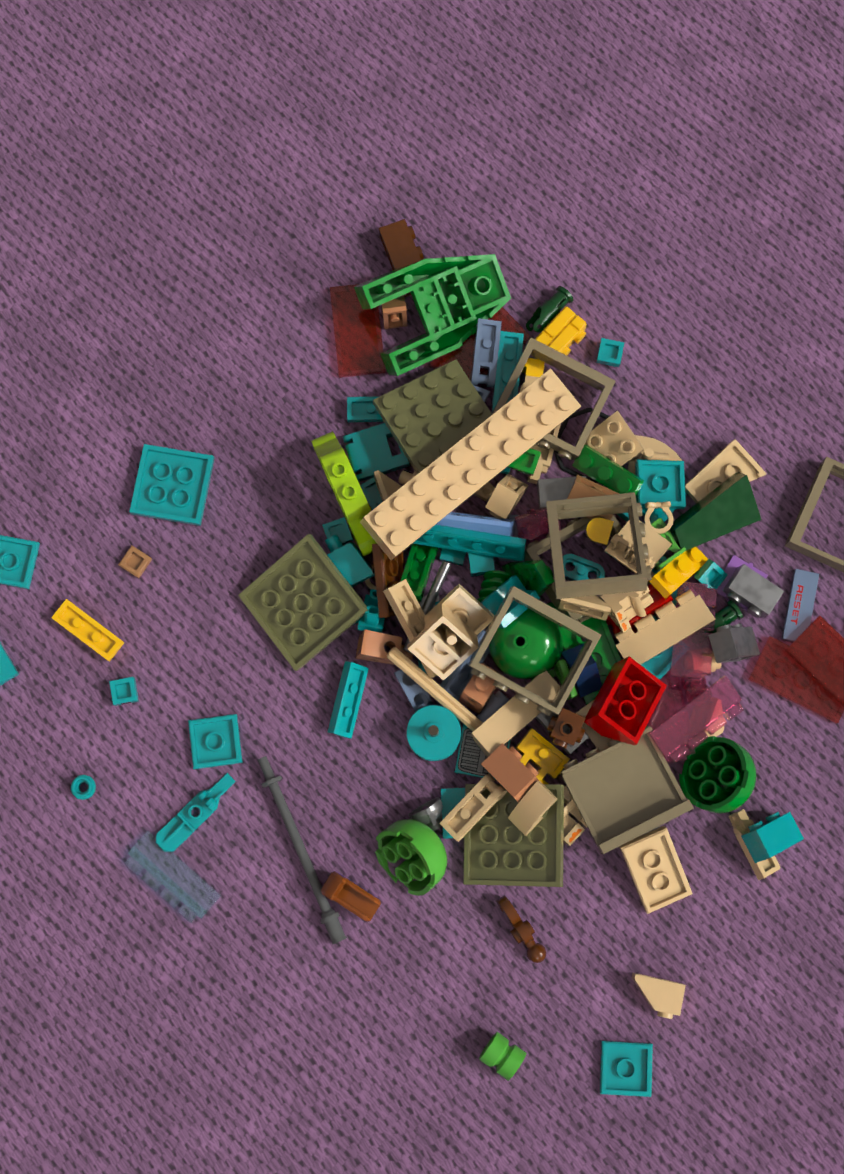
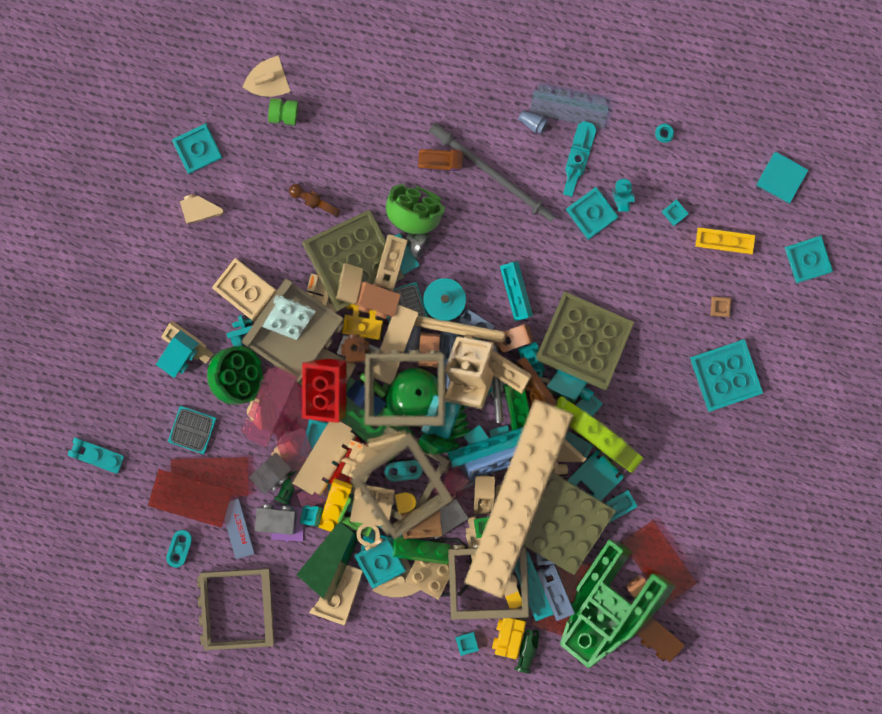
camera: 150 degrees right, 10 degrees up
none -> tile [168,406,217,454]
none -> teal hips [226,314,252,347]
none -> tan shield [242,56,290,97]
none -> light aqua hinge [263,296,315,340]
none -> sand blue cone [518,110,548,134]
none -> teal hips [612,178,635,212]

